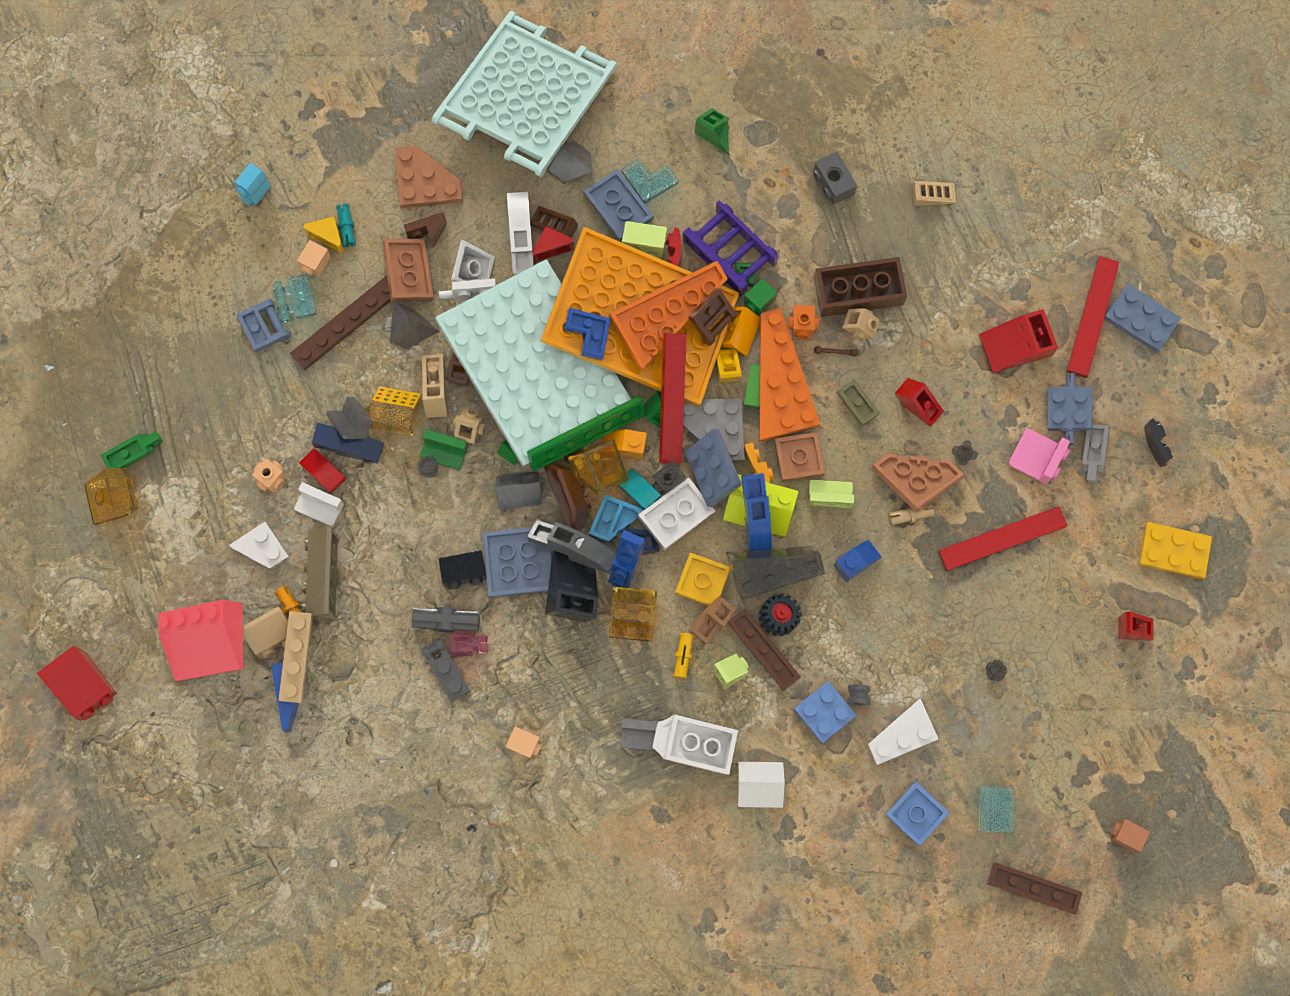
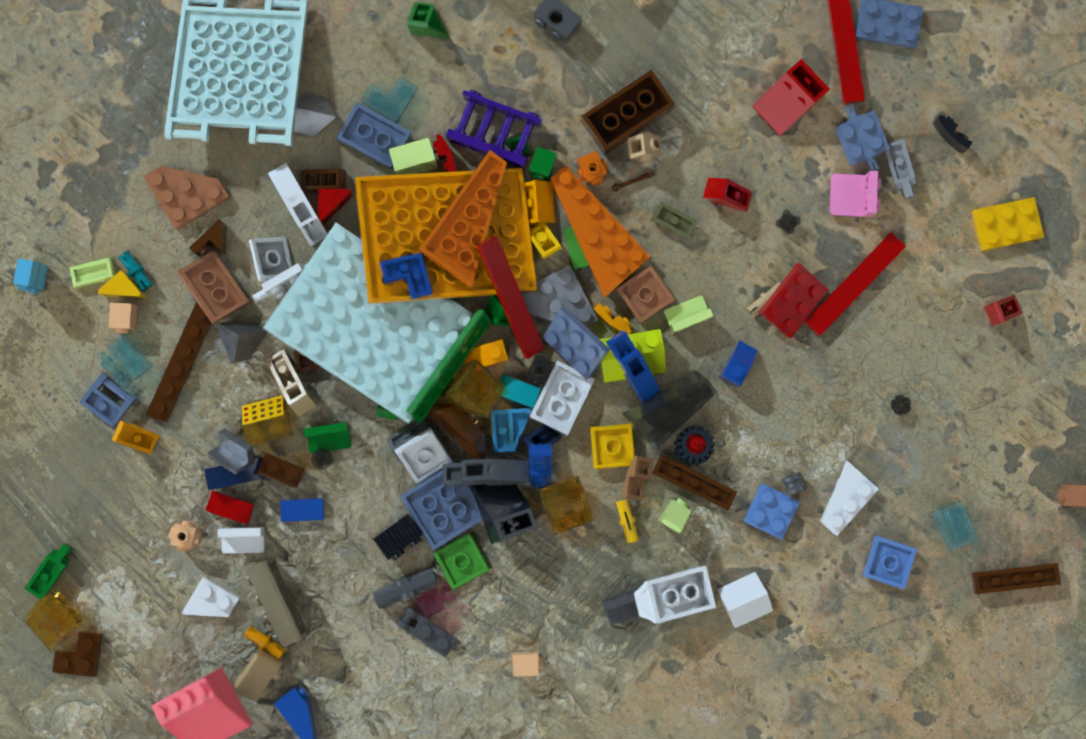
camera: 25 degrees left, 10 degrees up
tan plate [279,611,313,703] -> none
tan brick [453,408,486,444] -> none
reddish brown plate [688,288,738,346] -> none
nougat plate [872,453,964,512] -> none
none -> reddish brown plate [52,631,103,677]
none -> yellowish green tile [69,257,116,288]
none -> light orange slope [112,420,160,455]
none -> reddish brown plate [257,453,305,489]
none -> blue tile [280,498,325,522]
none -> white tile [394,428,453,484]
none -> bright green tile [433,533,490,590]
none -> red plate [759,263,829,339]

